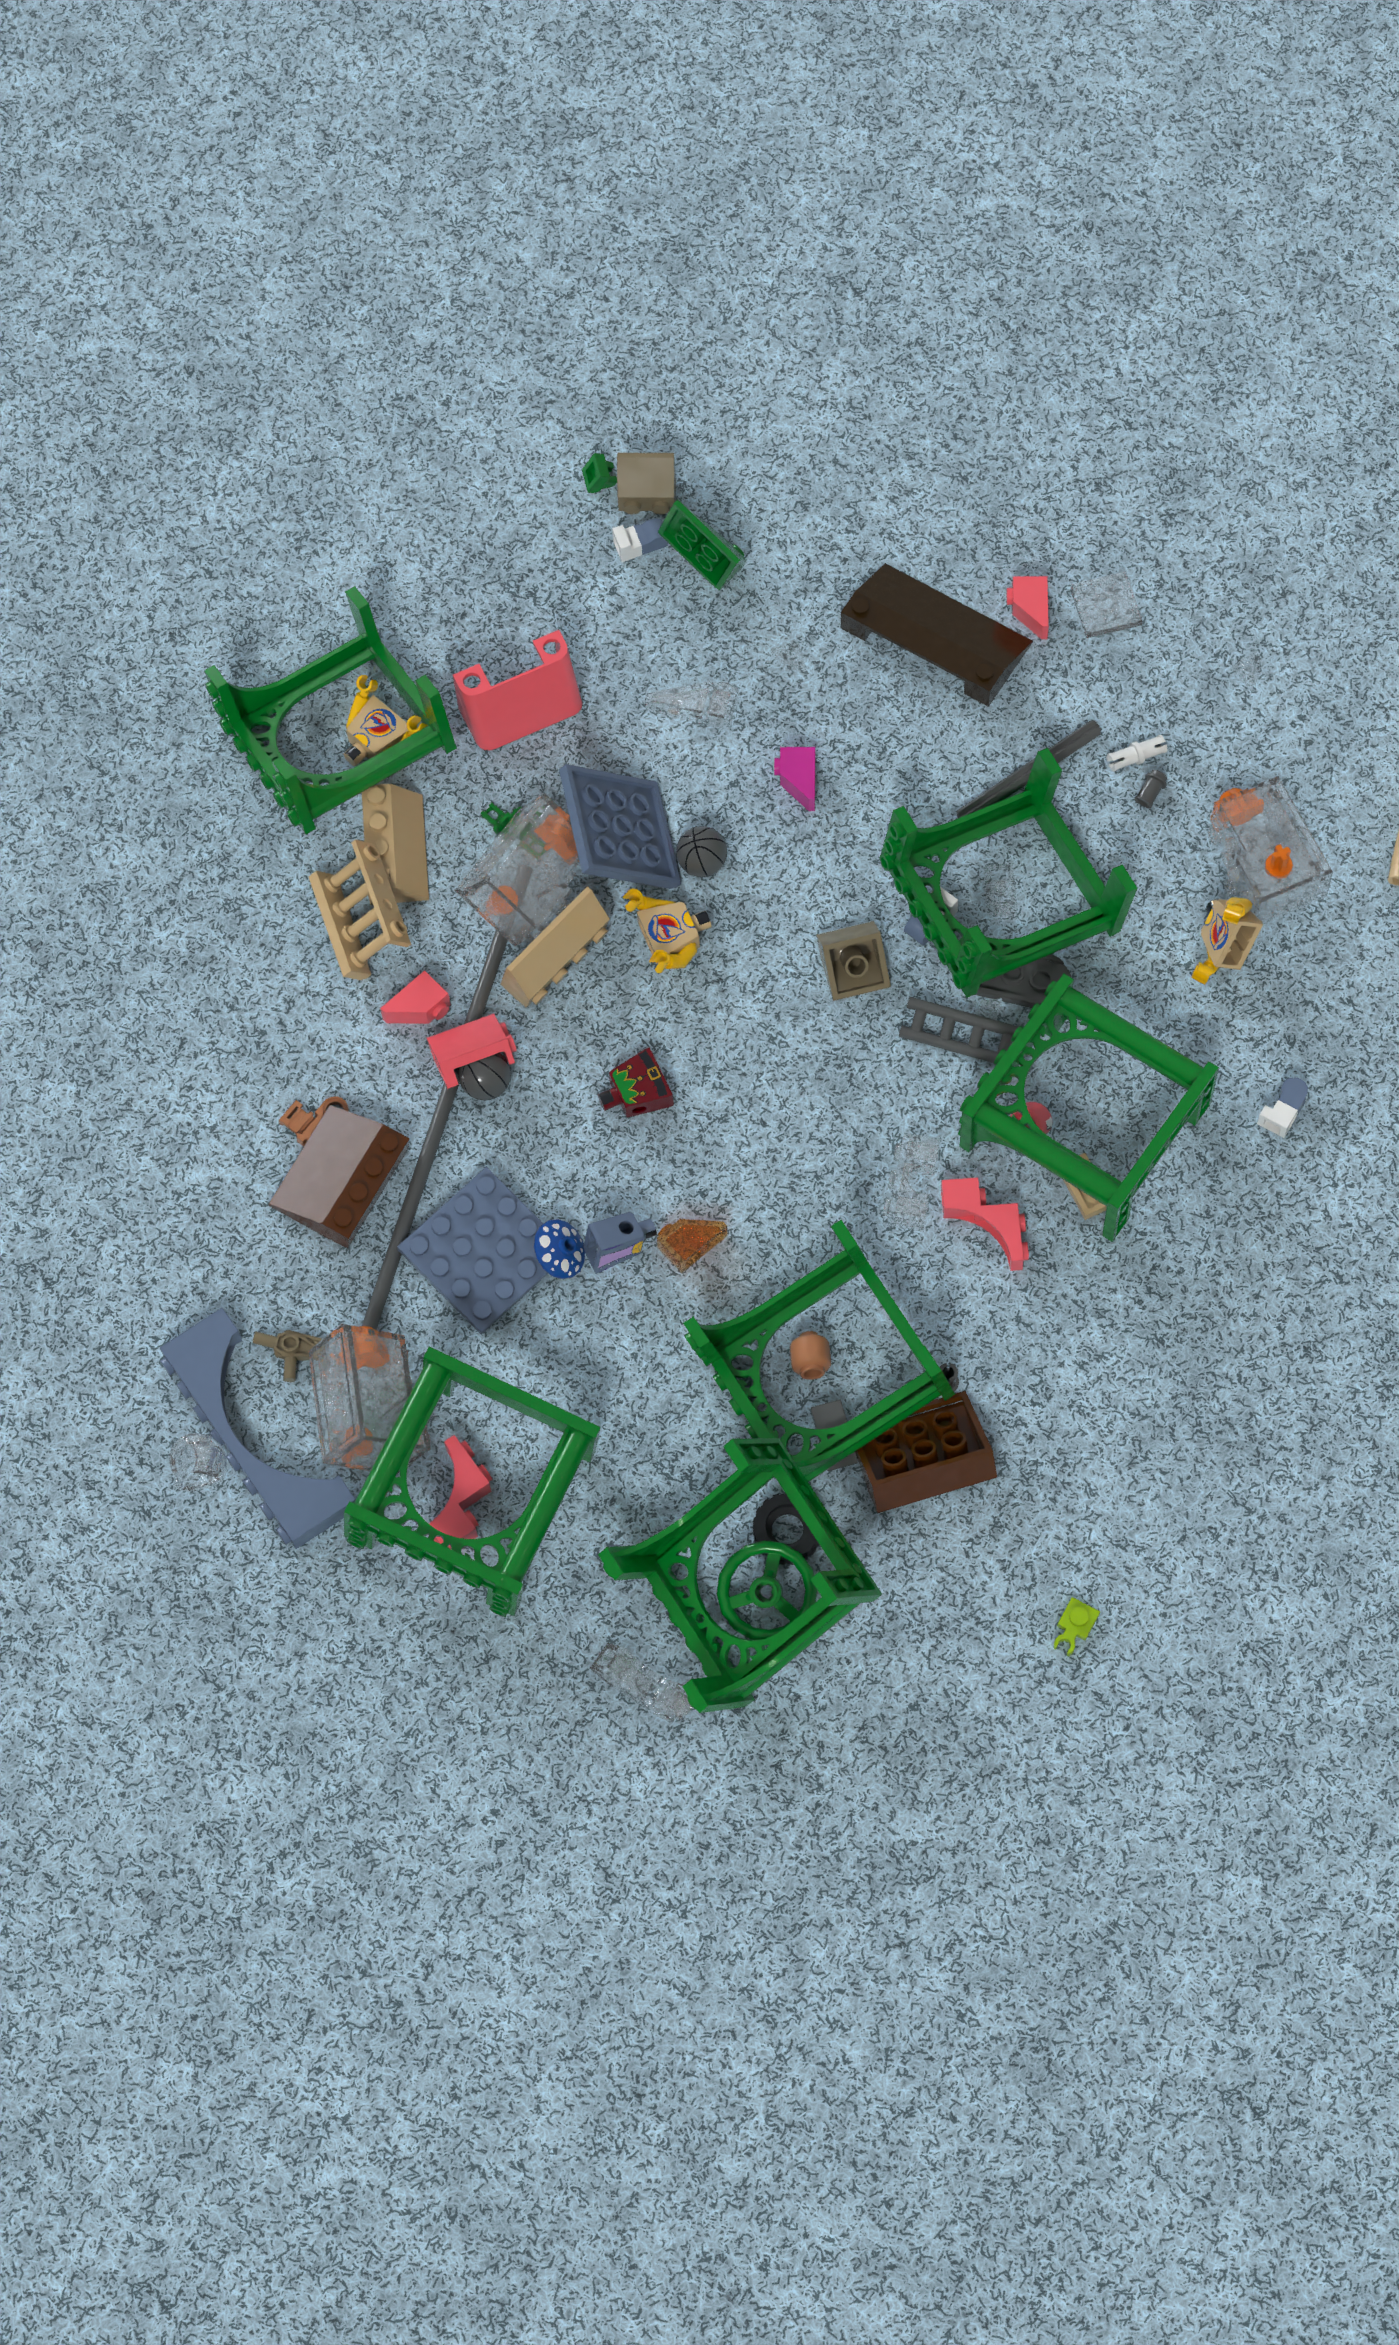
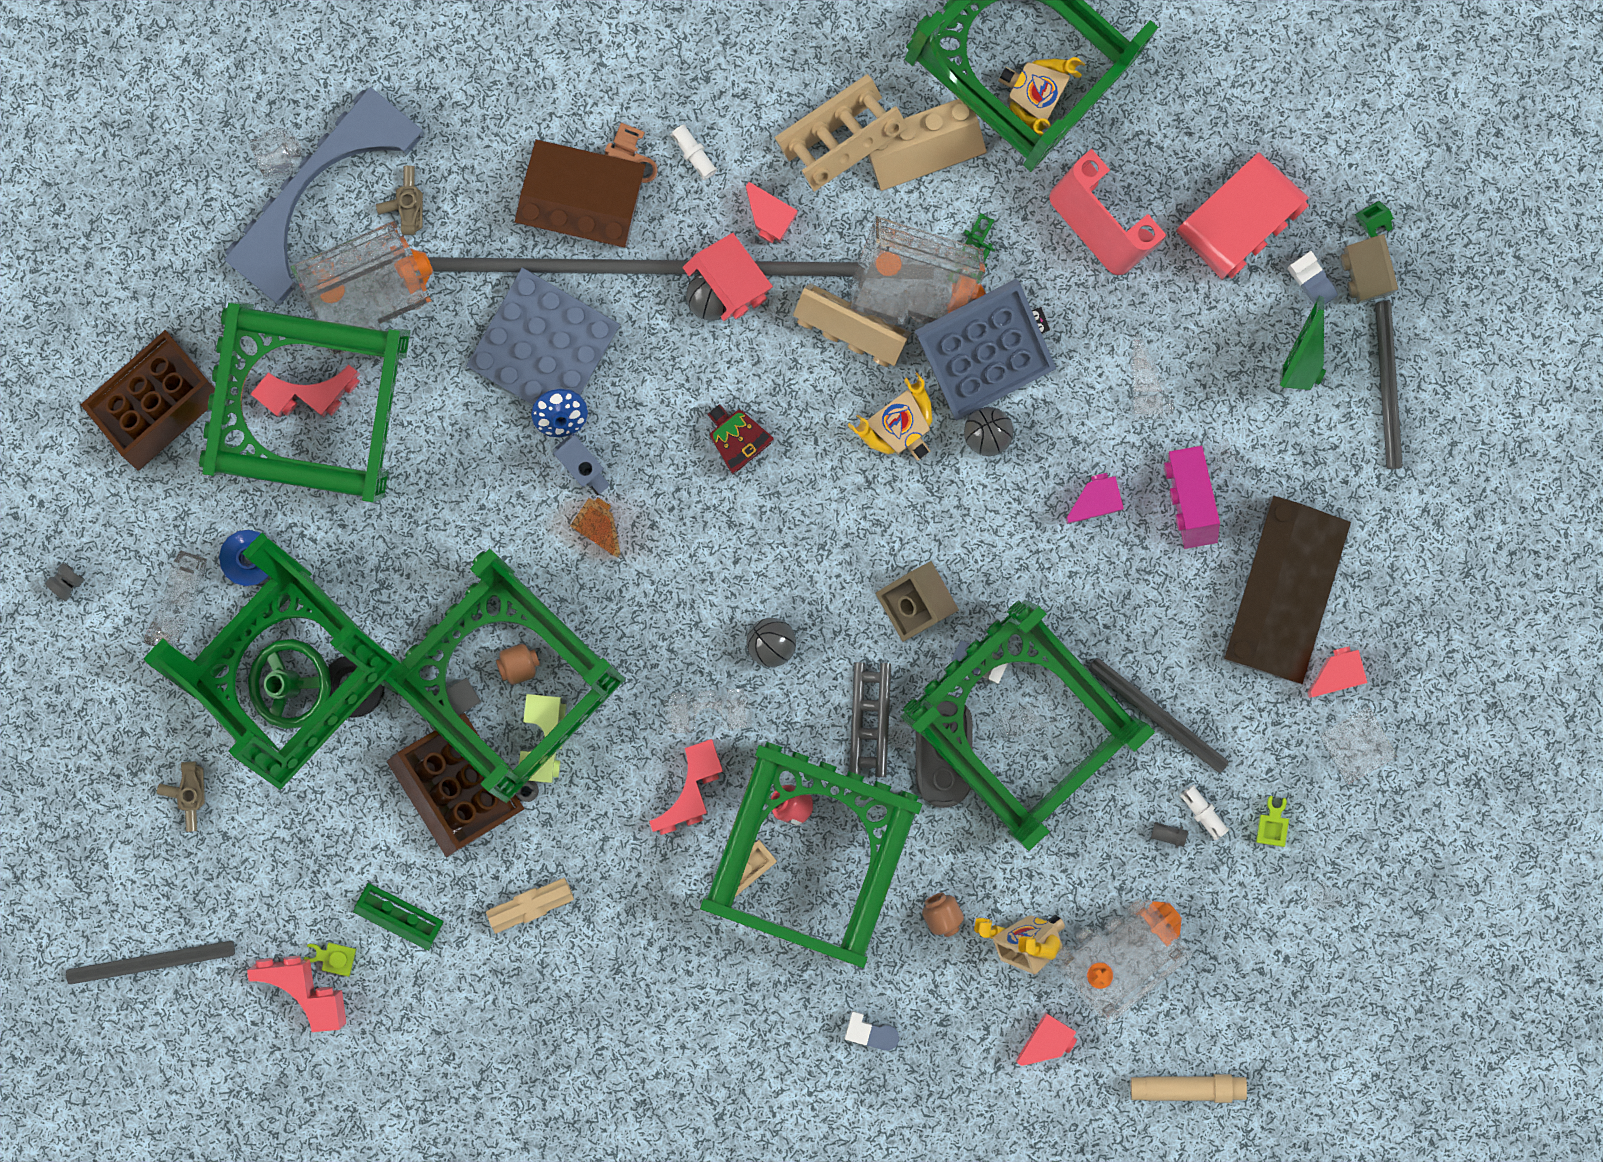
camera: 70 degrees right, 20 degrees up
none -> dark grey wheel [44,562,85,602]
none -> dark grey axle [66,941,235,985]
none -> reddish brown slope [80,330,215,471]
none -> dark tan piece [157,761,205,832]
none -> blue dish [219,529,269,586]
none -> coral arch [247,956,346,1032]
none -> green slope [353,883,444,951]
none -> tan piece [486,877,574,934]
none -> yellowish green arch [519,694,567,783]
none -> white pin [670,124,718,180]
none -> dark grey piece [746,617,796,667]
none -> nougat head [922,893,964,937]
none -> coral slope [1016,1012,1077,1066]
none -> dark pink wedge [1164,446,1220,549]
none -> coral windscreen [1176,152,1309,280]
none -> lime plate [1256,796,1289,847]
none -> dark grey axle [1375,301,1403,469]

